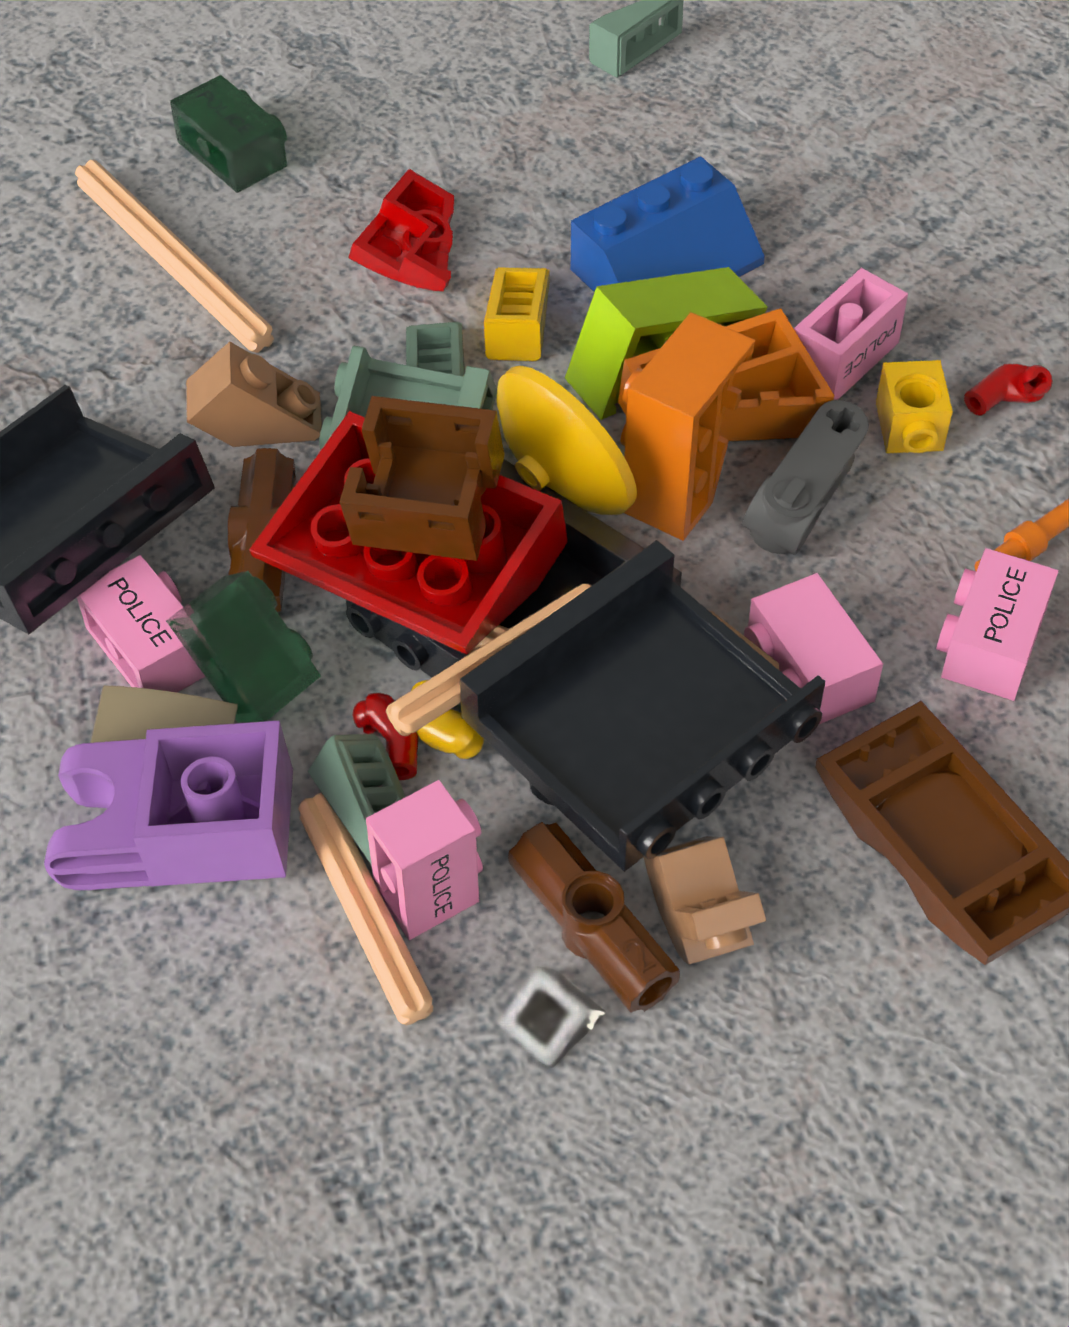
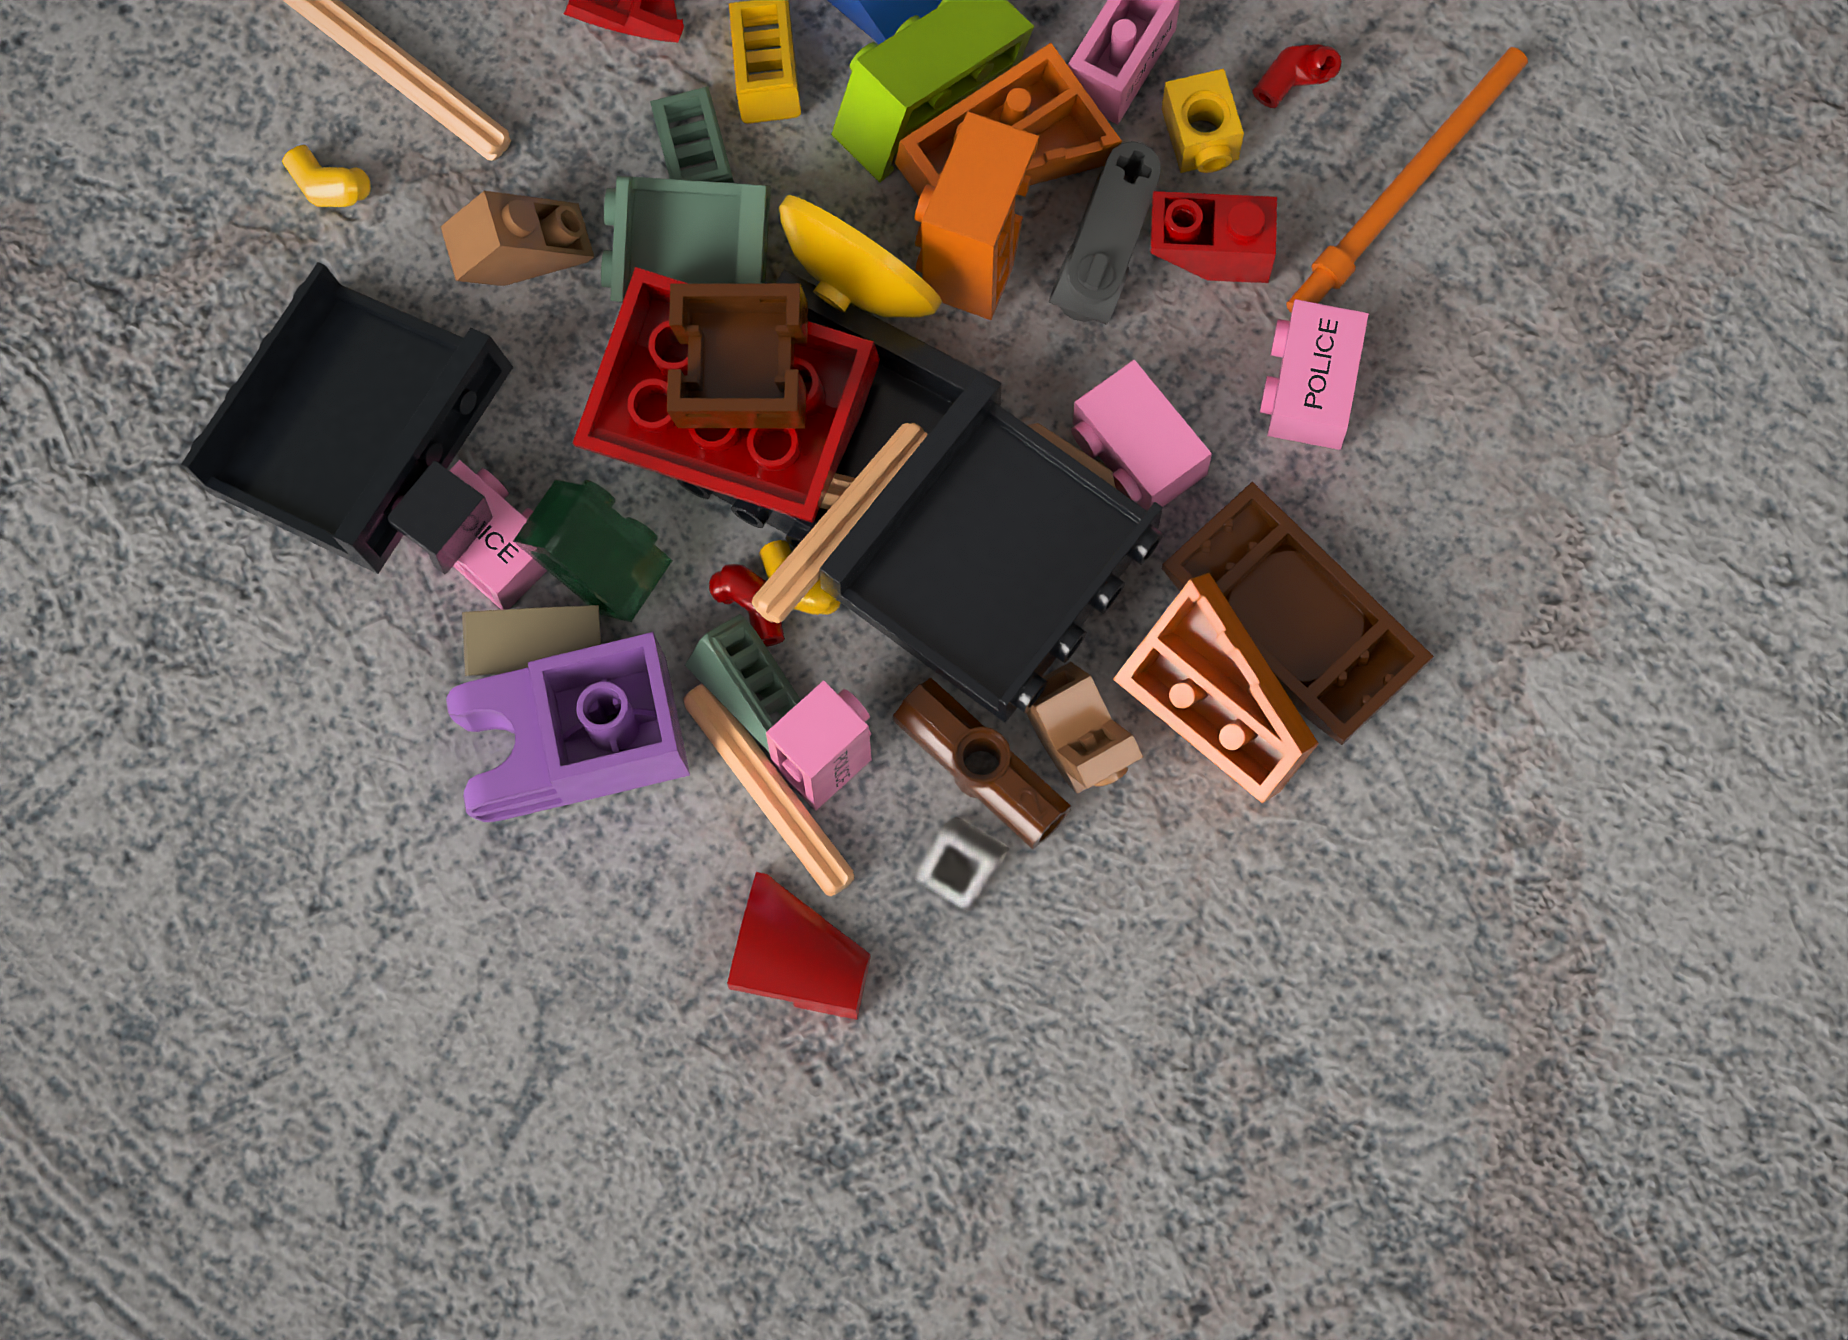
camera: 10 degrees left, 20 degrees up
reddish brown piece [226,448,296,621] -> none
none -> yellow arm [282,145,371,207]
none -> black panel [388,460,493,574]
none -> red slope [727,872,871,1020]
none -> orange wedge [1113,573,1319,804]
none -> red slope [1150,191,1277,283]

